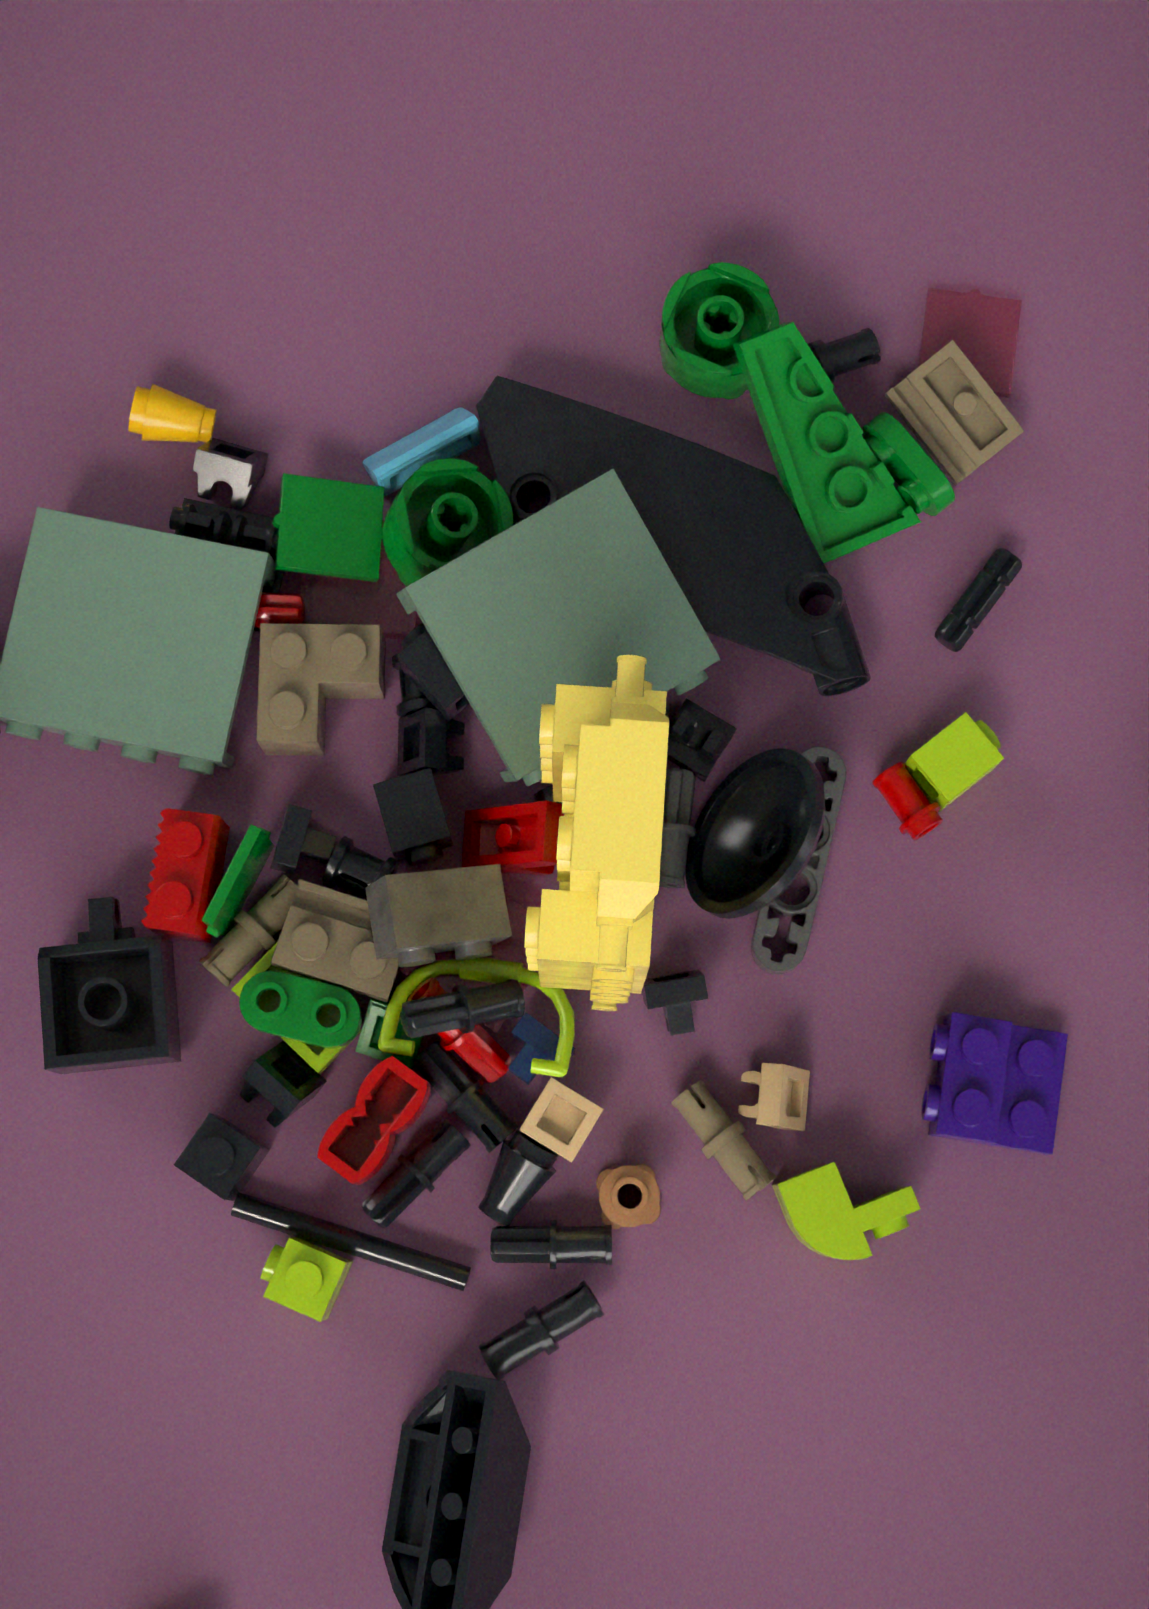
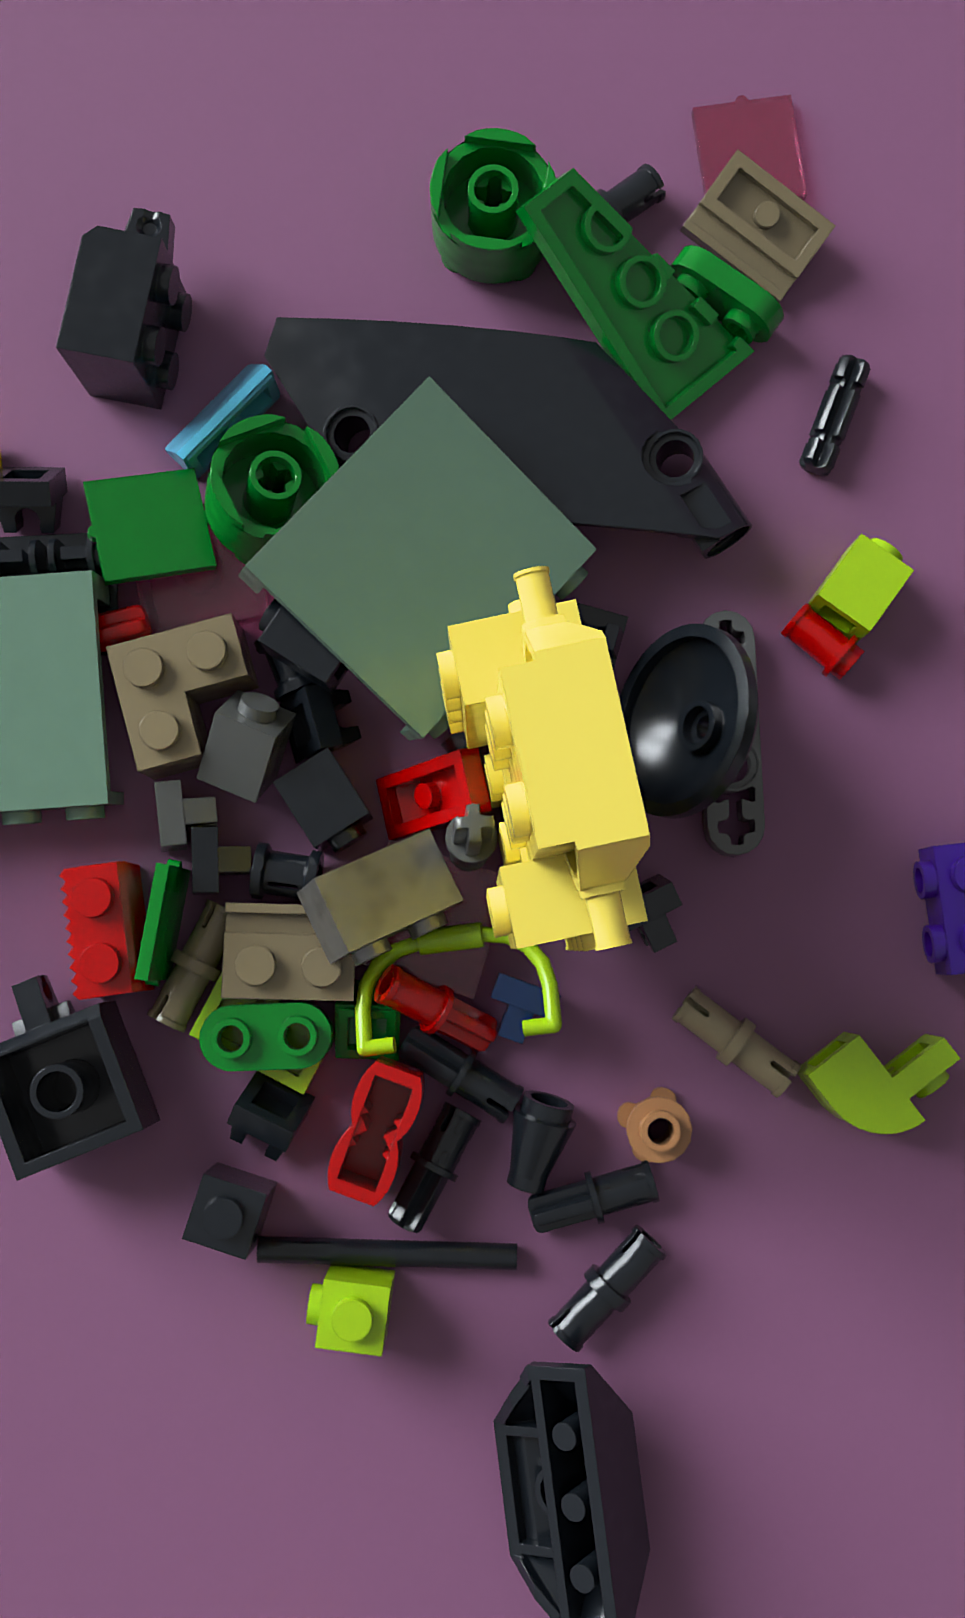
camera: 15 degrees left, 5 degrees up
black axle [400,979,525,1038] -> none
tan tile [519,1077,604,1163] -> none
tan tile [738,1063,810,1131] -> none
none -> black hinge [56,208,192,410]
none -> dark grey tile [154,780,218,852]
none -> dark grey brick [197,690,297,803]
none -> dark grey axle [445,803,498,872]

